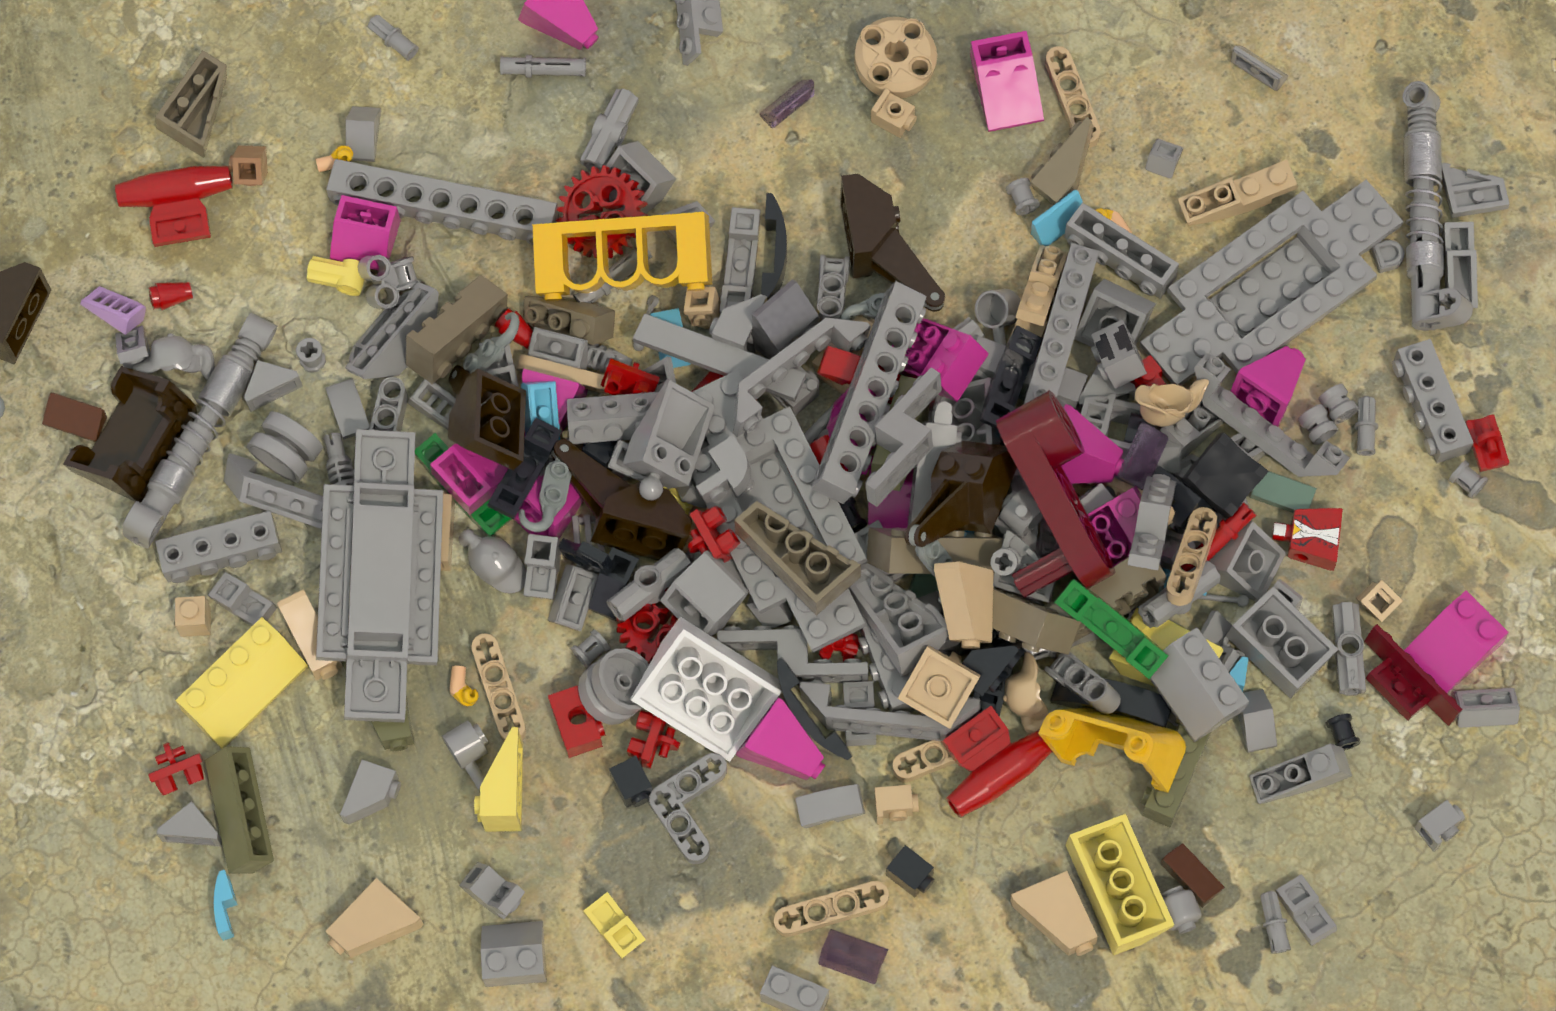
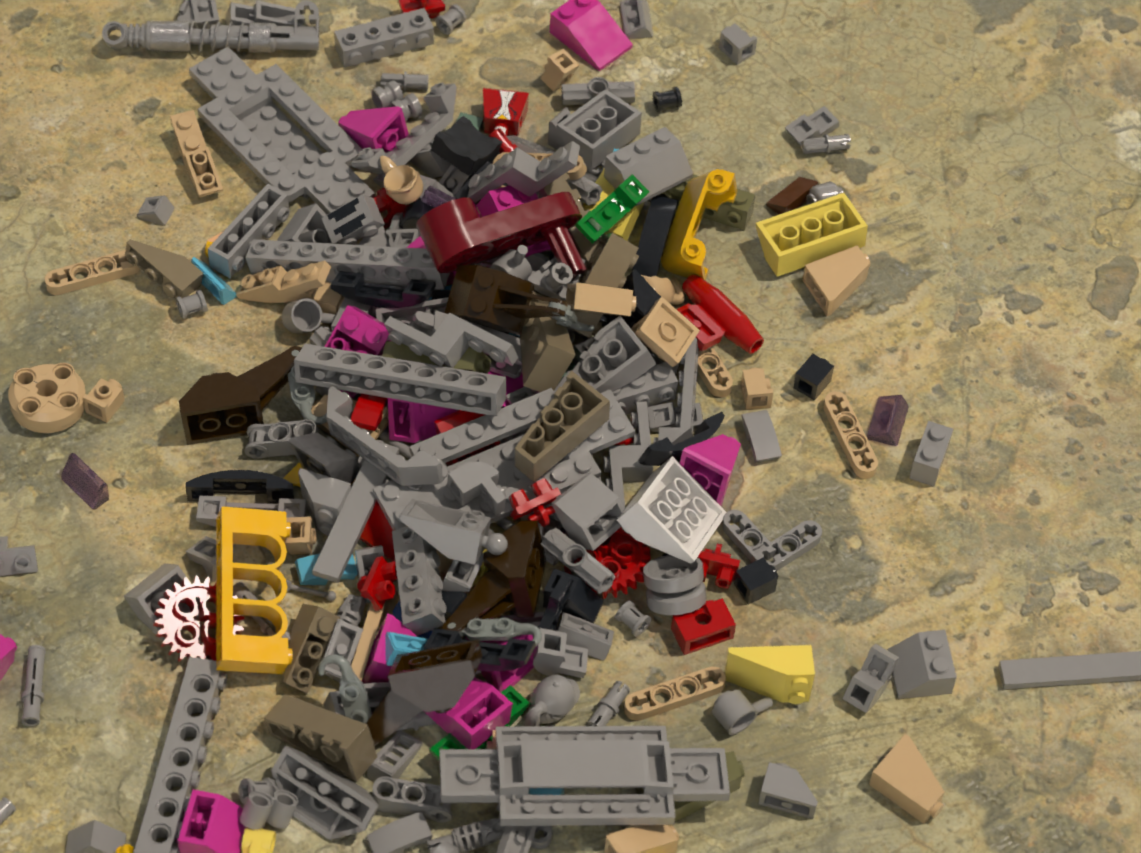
camera: 100 degrees left, 15 degrees down
arm [449,665,479,706] -> none
red cone [495,308,533,350] -> none
light grey piece [580,88,639,172] -> none
light yellow slope [583,892,646,959] -> none
slope [970,31,1044,132] -> none
light grey piece [1044,652,1121,714] -> none
light grey slope [1231,45,1288,91] -> none
light grey slope [1249,743,1352,804] -> none
dark red bracket [1364,624,1463,726] -> none
light grey tile [1371,240,1404,273] -> none
none -> light grey pin [586,681,630,726]

